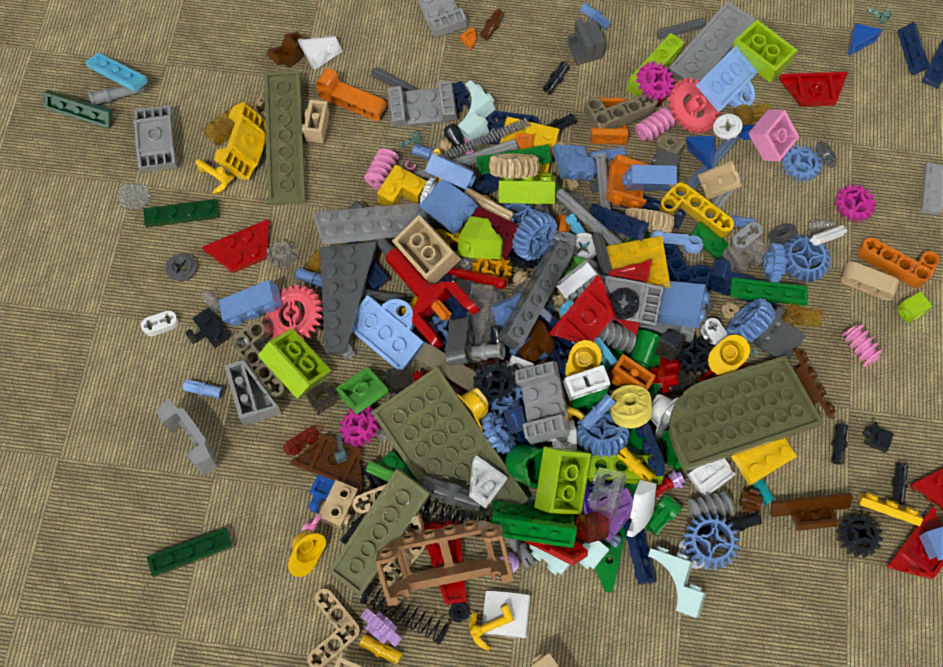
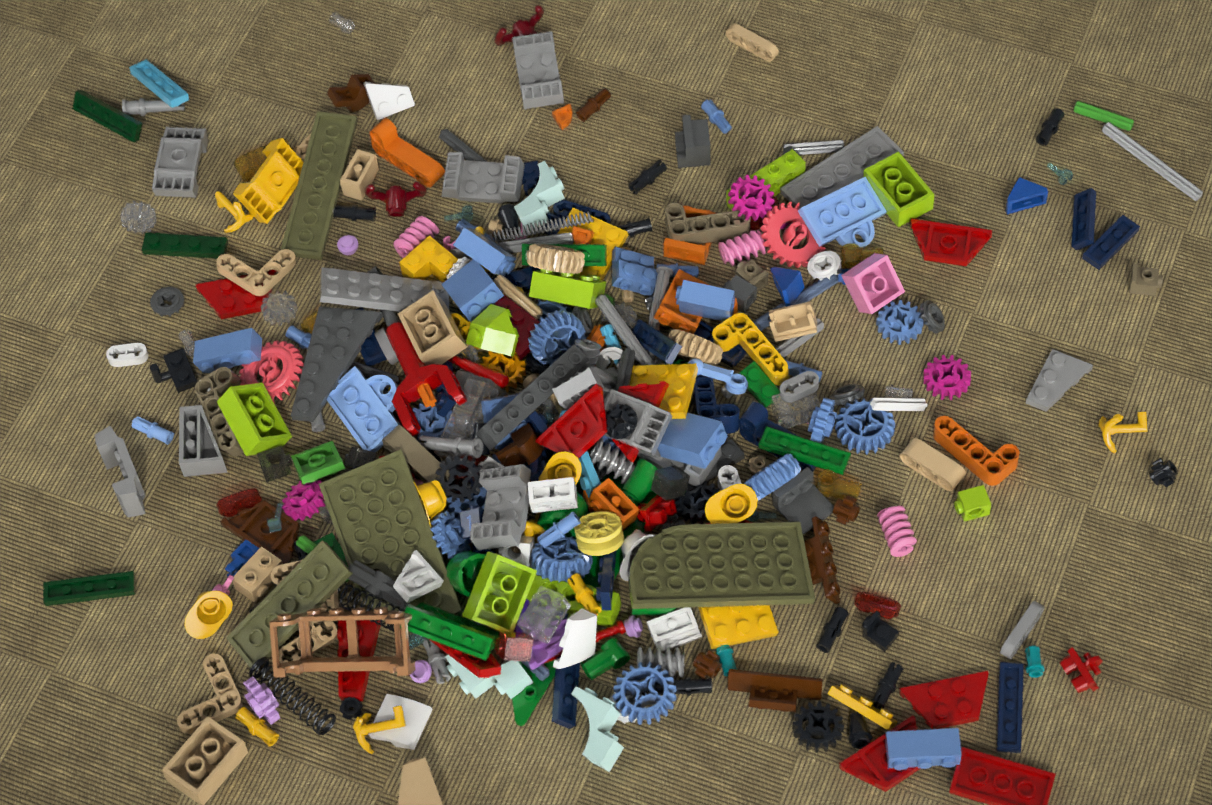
camera: 20 degrees right, 10 degrees down
dark grey beam [445,316,474,366] -> none
none -> tan beam [216,249,295,296]
none -> black pin [333,205,376,221]
none -> lavender plate [337,235,358,255]
none -> dark red piece [365,182,427,217]
none -> light grey beam [374,327,399,365]
none -> reddish brown gear [833,495,860,525]
none -> black cone [848,712,872,749]
none -> clear red plate [854,592,901,619]

